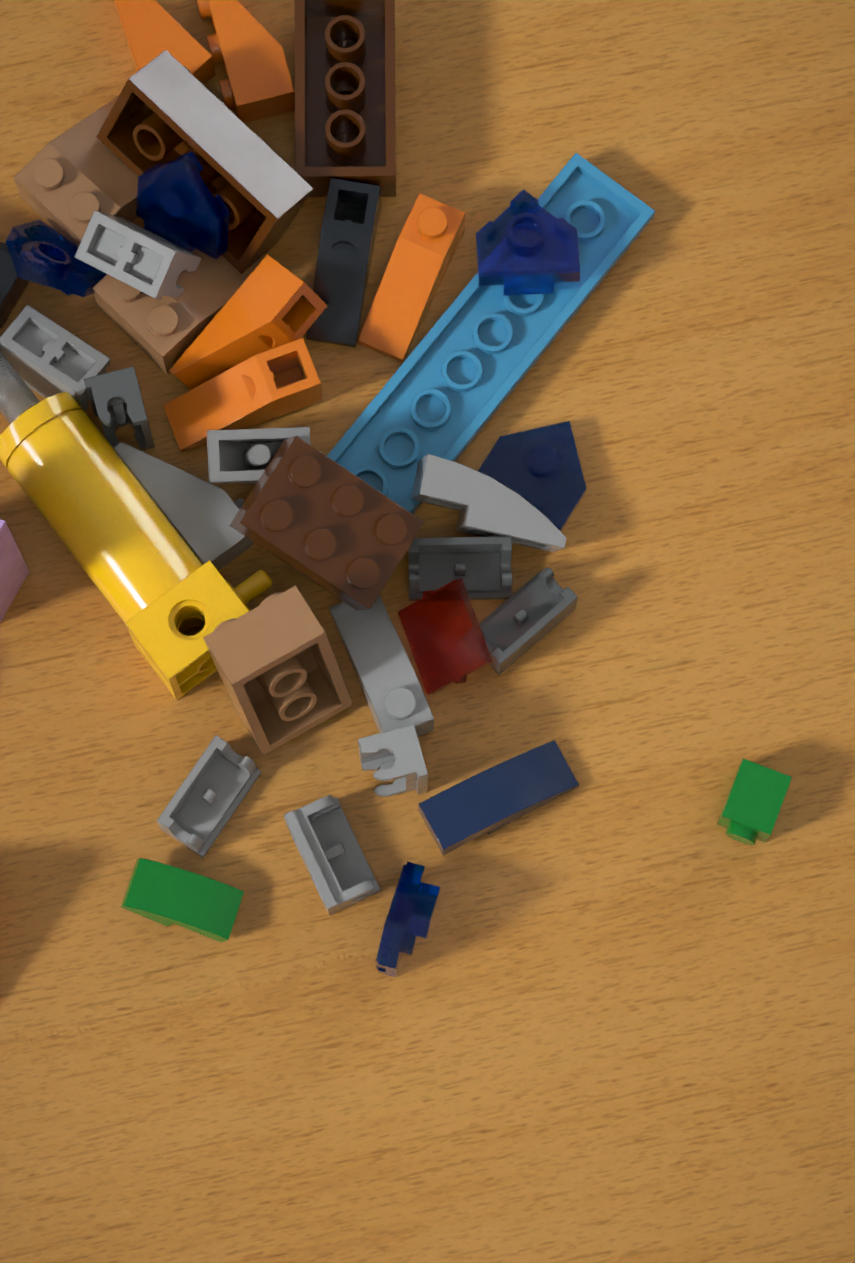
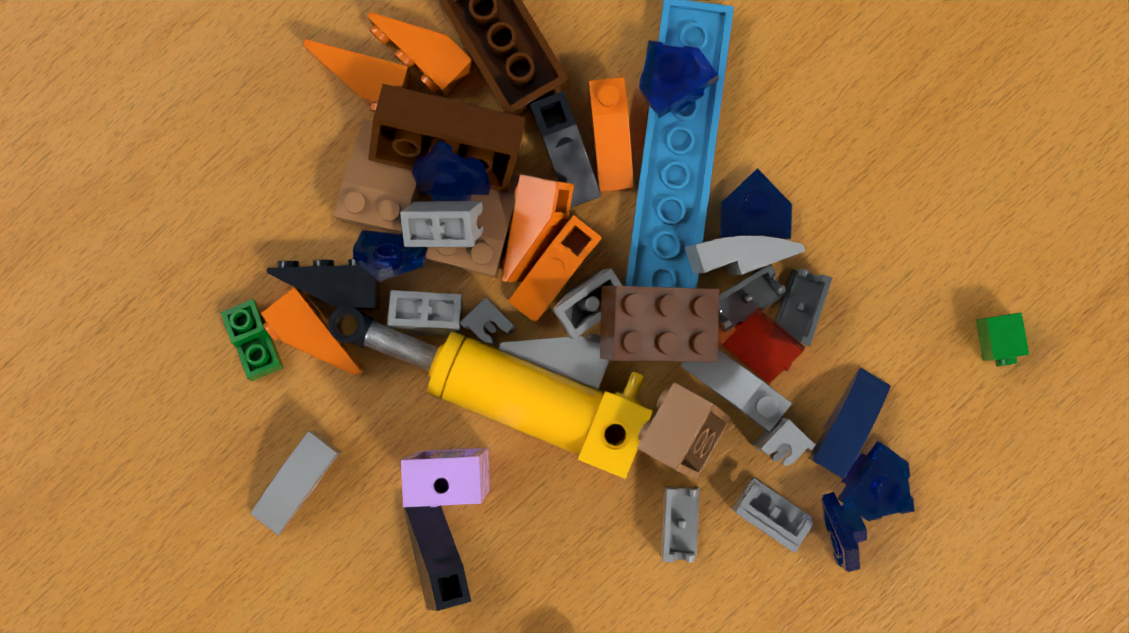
camera: 25 degrees left, 10 degrees up
green slope [121,858,244,943] -> none
none -> clear blue plate [837,441,915,521]

